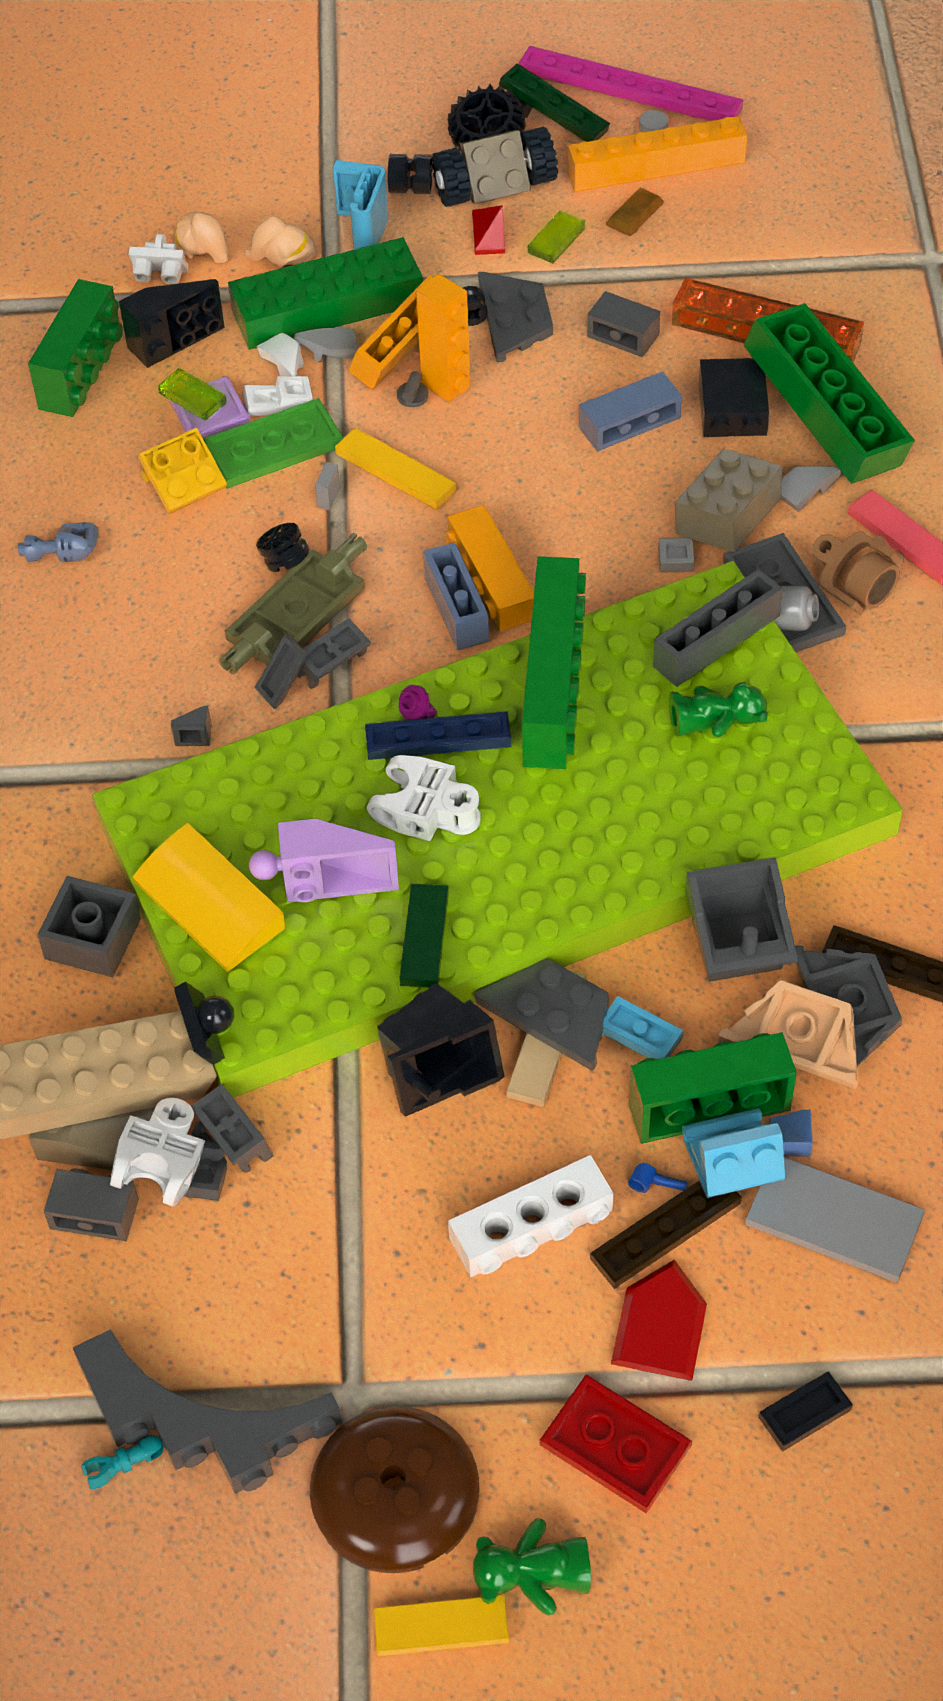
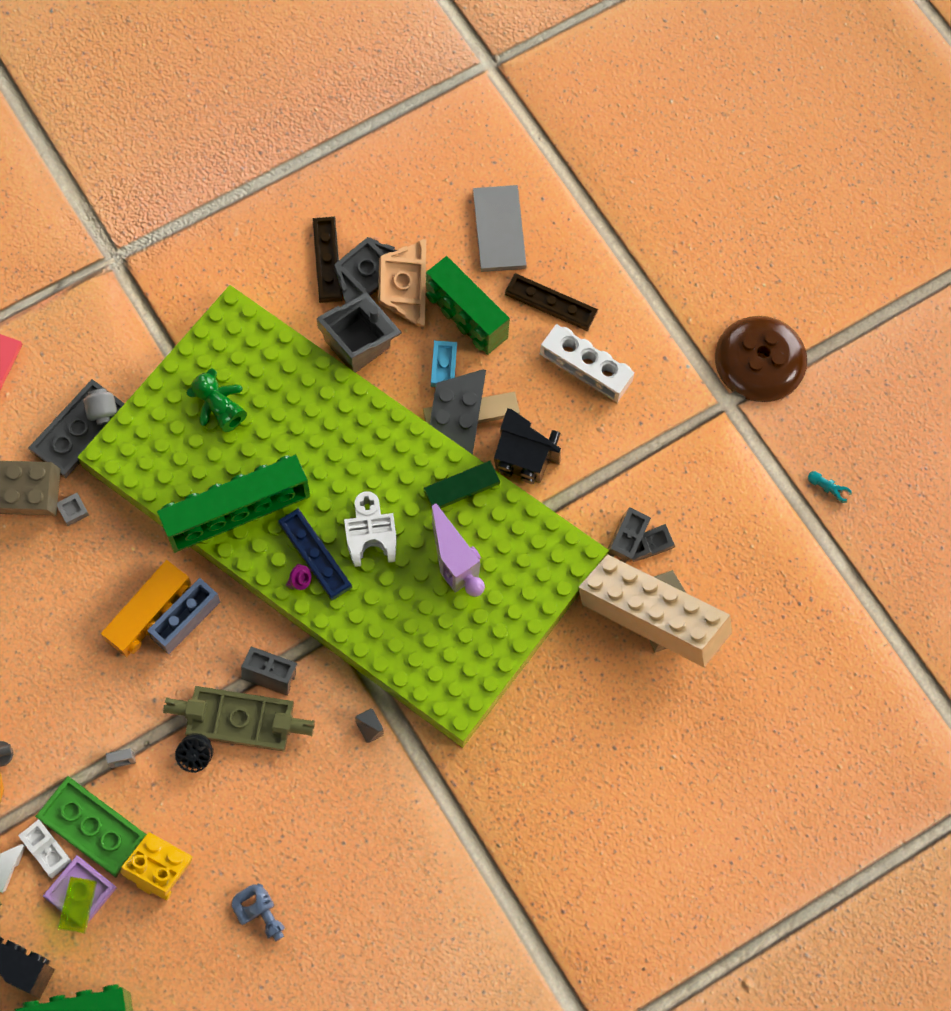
camera: 125 degrees left, 15 degrees up
dark grey brick [37,876,141,977] -> none
dark grey brick [44,1168,139,1241] -> none
dark grey arch [73,1329,342,1494] -> none
white piece [110,1098,205,1207] -> none
yellow slope [133,822,286,972] -> none
black tile [174,981,235,1065] -> none
dark grey tile [255,633,309,709] -> none
yellow tile [335,428,457,510] -> none
yellow tile [374,1595,509,1657] -> none
green piece [473,1518,591,1615] -> none
red tile [540,1374,692,1514] -> none
red tile [611,1260,707,1381] -> none
blue hand [628,1163,687,1193] -> none
dark grey brick [653,568,783,687] -> none
medium azure piece [682,1108,785,1198] -> none
black tile [759,1371,853,1452] -> none
medium blue slope [769,1110,813,1156] -> none
medium nougat piece [812,531,904,615] -> none

